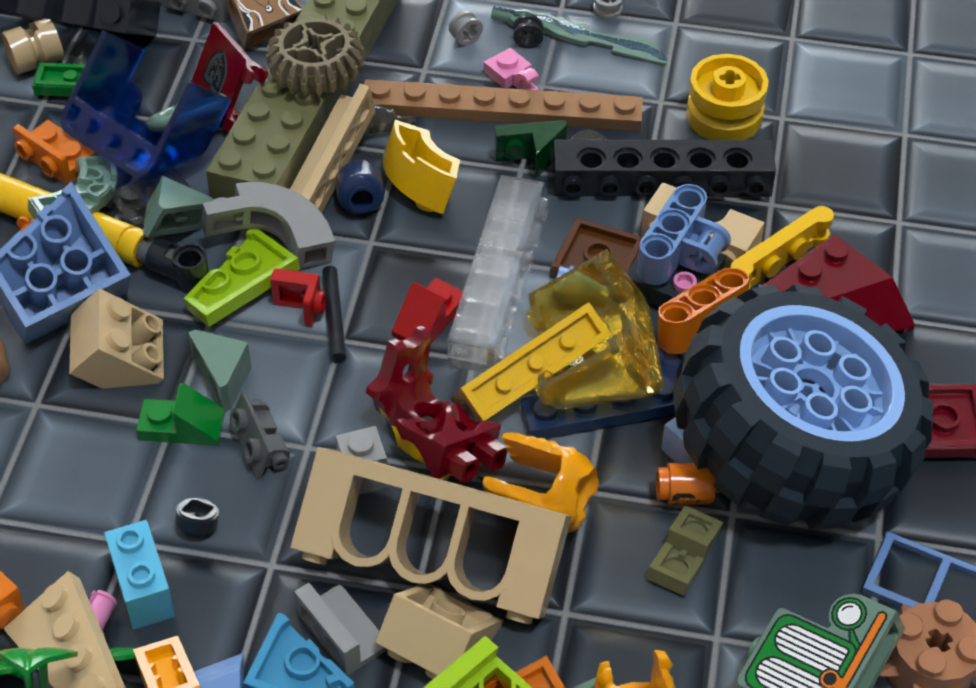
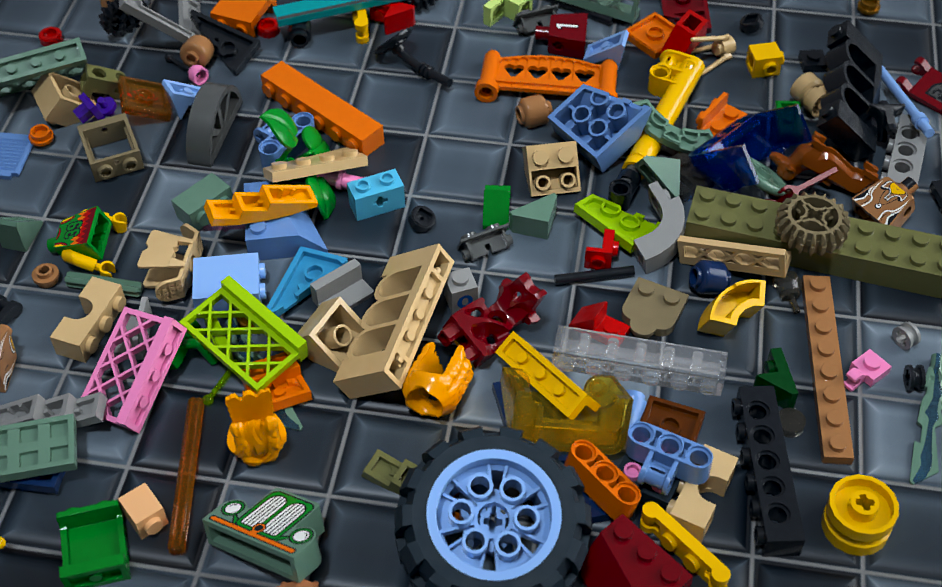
camera: 90 degrees right, 0 degrees up
none -> dark tan plate [621,277,689,339]
none -> dark orange animal [768,131,879,193]

